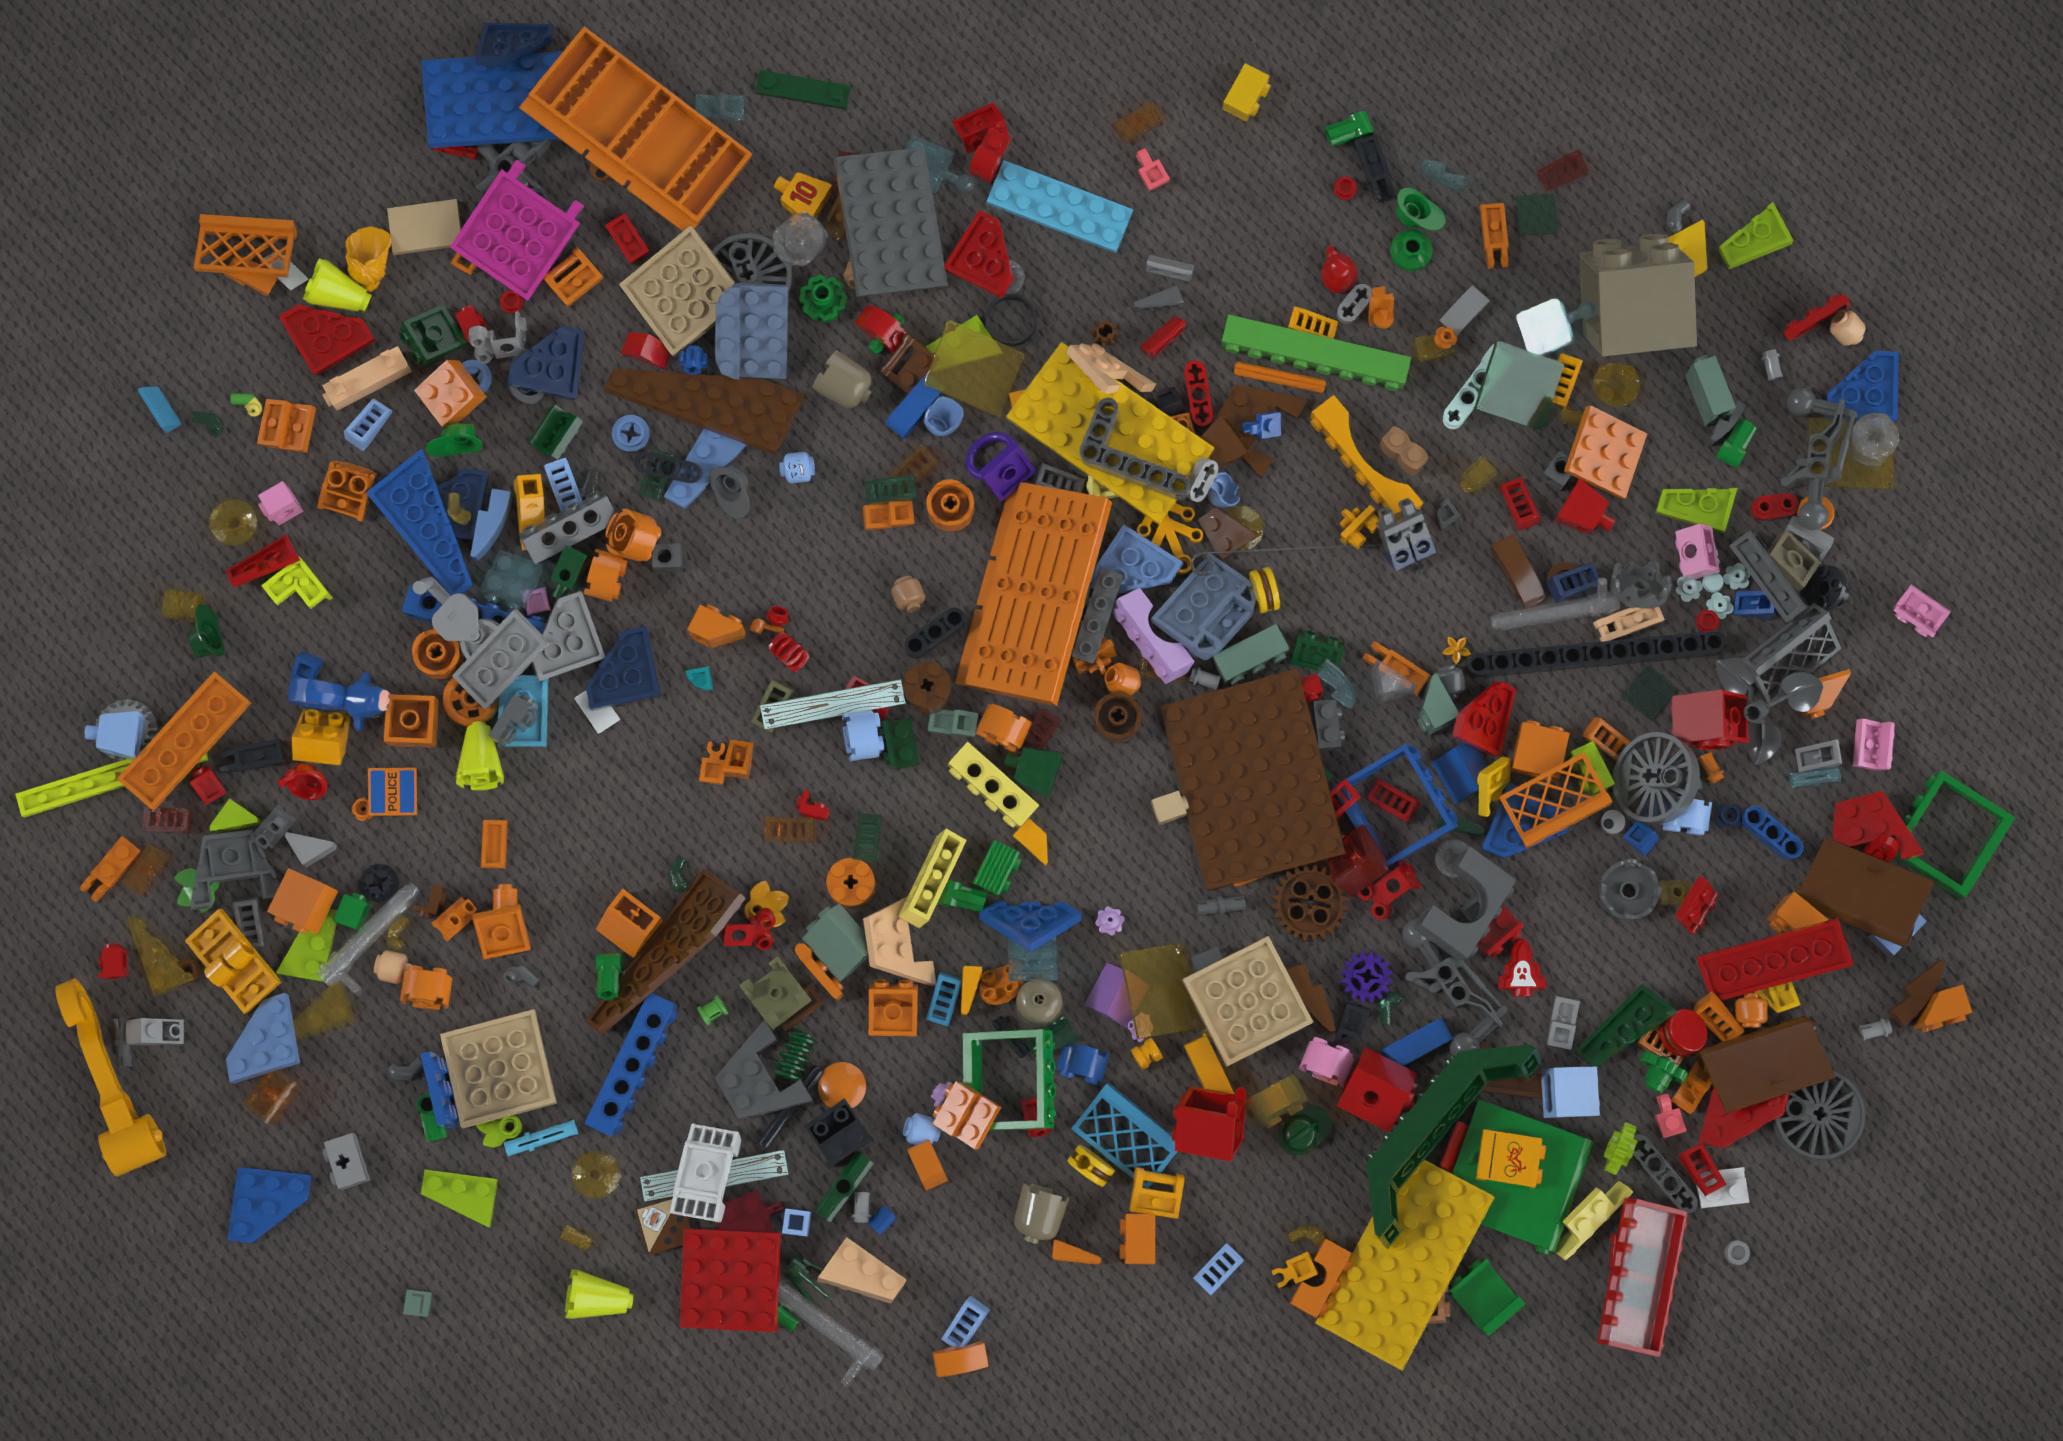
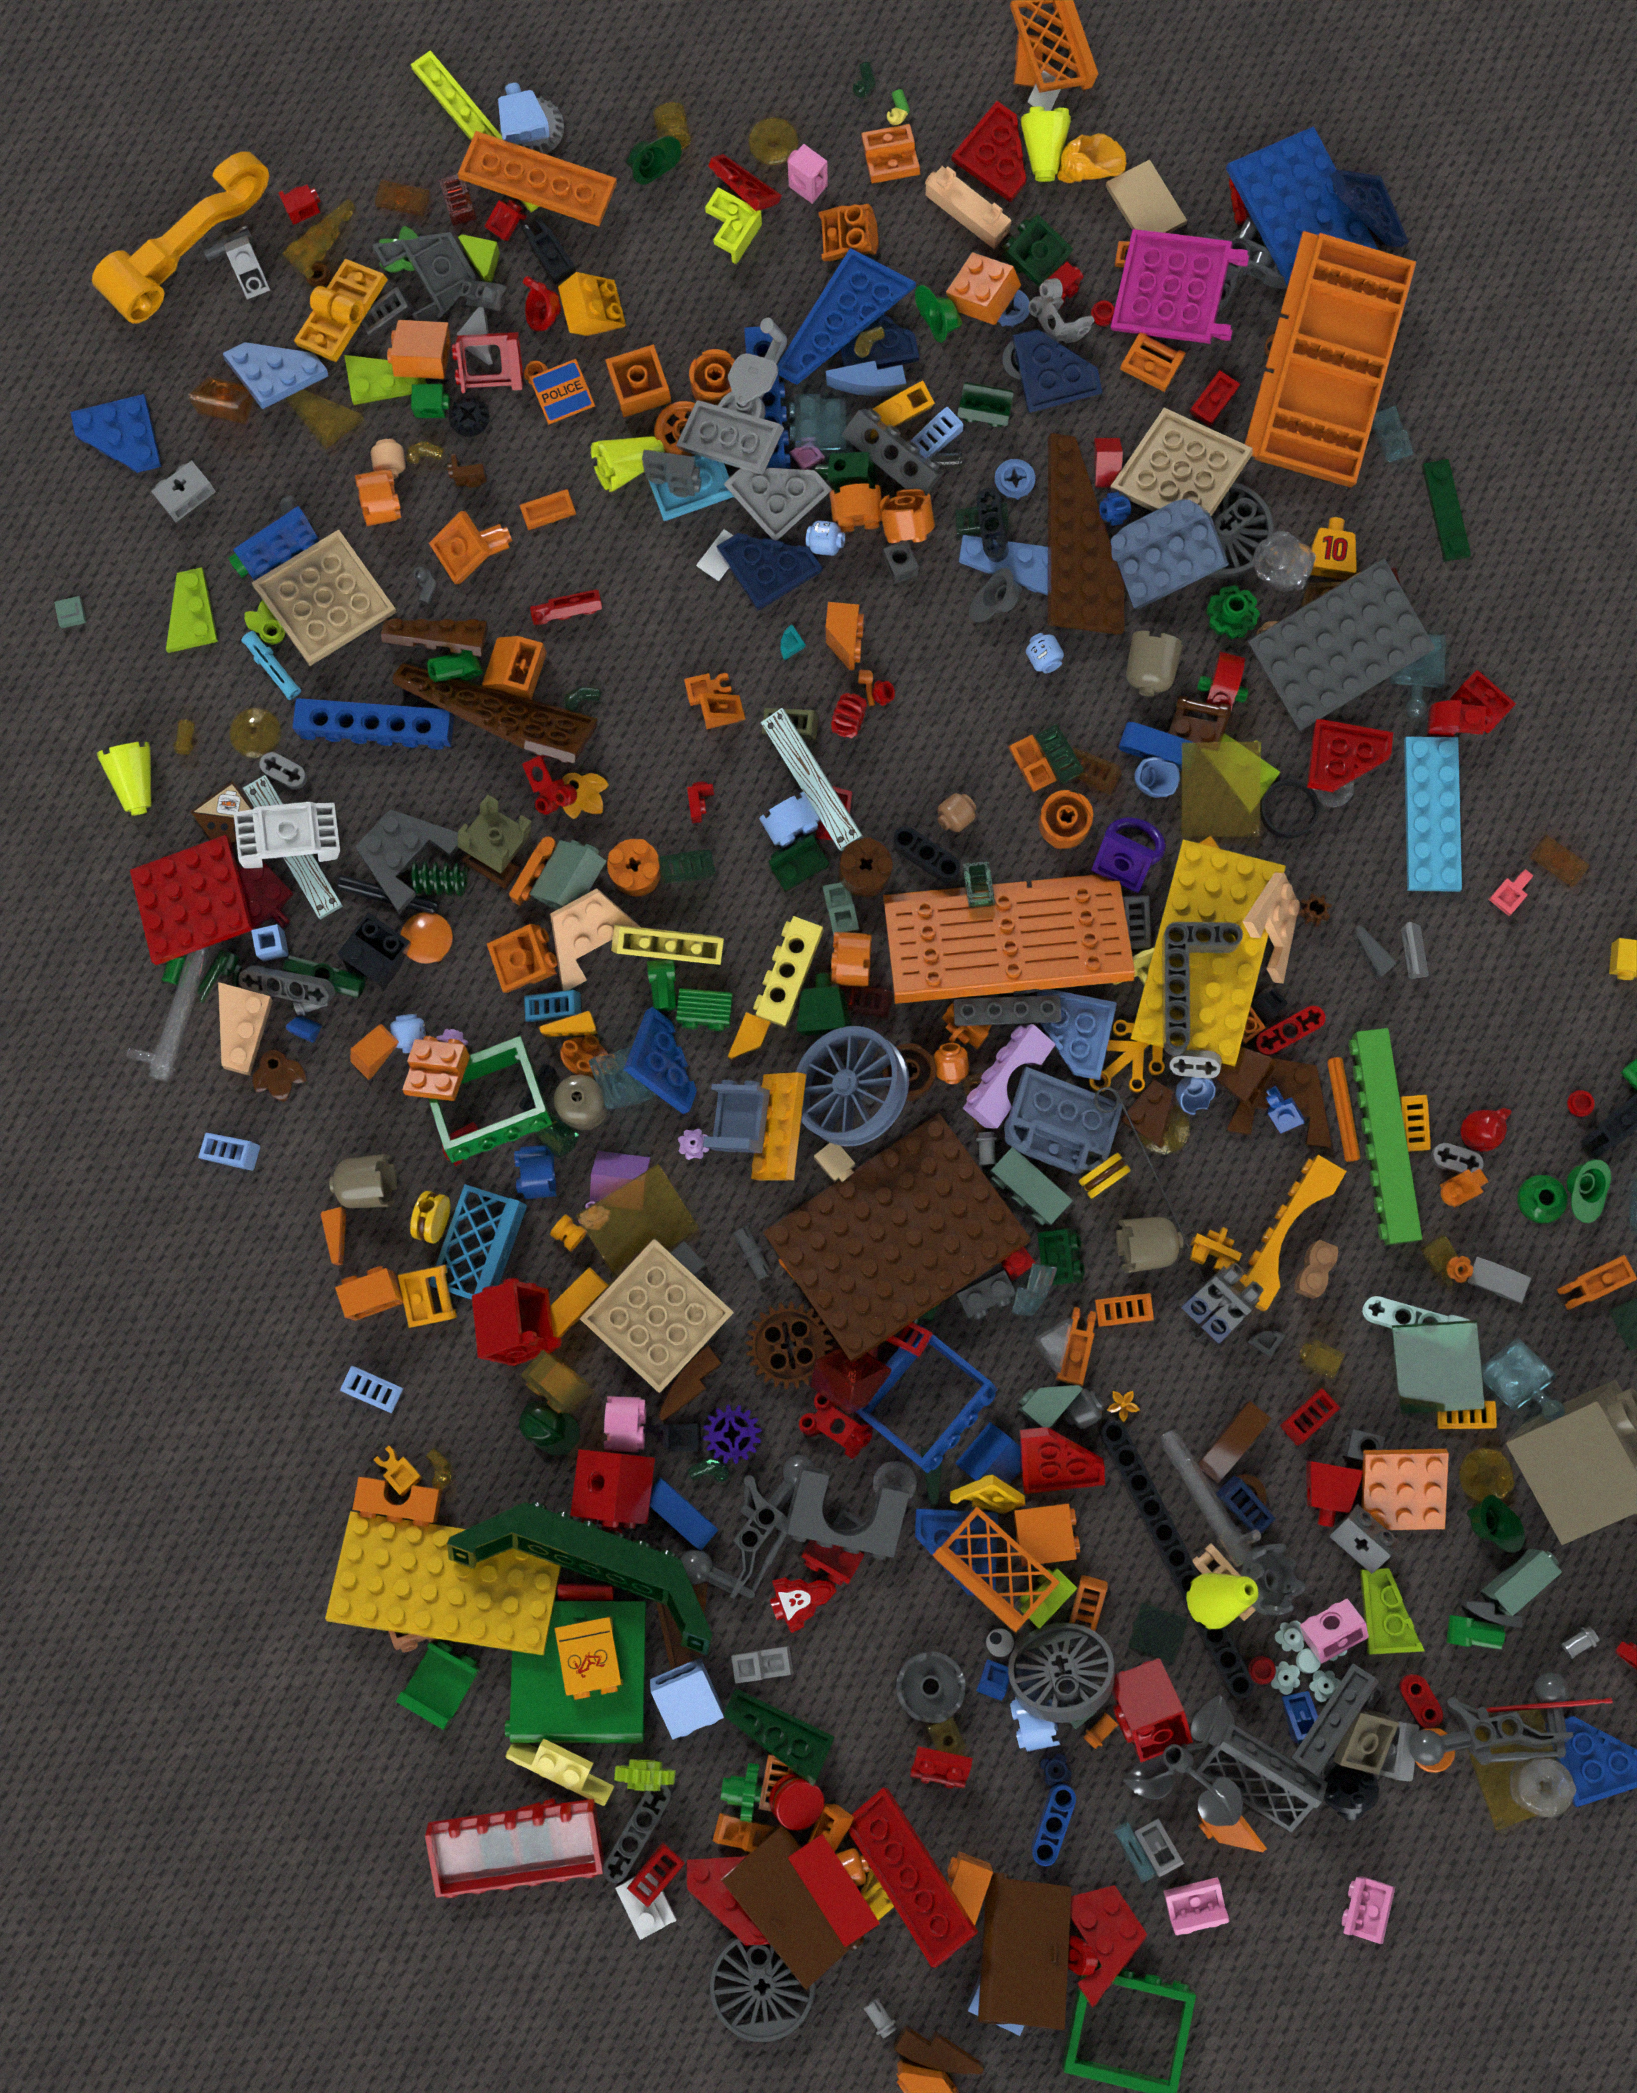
camera: 75 degrees right, 0 degrees up
orange hinge [80,836,142,902] -> none
dark azure slope [138,386,181,433] -> none
blue animal [288,672,390,732] -> none
blue slope [291,651,324,680] -> none
clear cylinder [316,882,421,996] -> none
light blue slope [344,398,392,451] -> none
orange hips [431,897,477,942] -> none
bright green bush [697,995,728,1025] -> none
clear orange slope [764,817,816,843] -> none
orange slope [933,1341,989,1377] -> none
red slope [1140,317,1186,359] -> none
red slope [1366,779,1421,825] -> none
clear yellow pin [1559,406,1583,426] -> none
coral plate [1655,1094,1687,1138] -> none
light grey tile [1724,1240,1750,1265] -> none
none -> dark grey beam [239,966,335,1006]
none -> reddish brown plate [252,1050,306,1102]
none -> light grey beam [260,752,307,790]
none -> reddish brown wing [381,618,488,656]
none -> window [452,332,524,393]
none -> red hinge [530,589,602,625]
none -> sand blue panel [703,1080,770,1153]
none -> light orange plate [751,1072,806,1181]
none -> red sticker [787,1834,880,1947]
none -> sand blue wheel [795,1026,909,1146]
none -> light blue head [806,521,845,556]
none -> clear green slope [963,861,995,908]
none -> orange slope [1095,1293,1154,1327]
none -> dark tan cylinder [1116,1217,1183,1273]
none -> neon yellow cone [1186,1573,1258,1629]
none -> dark grey brick [1329,1504,1400,1574]
none -> dark green piece [1467,1495,1525,1553]
none -> red piece [1476,1698,1613,1713]

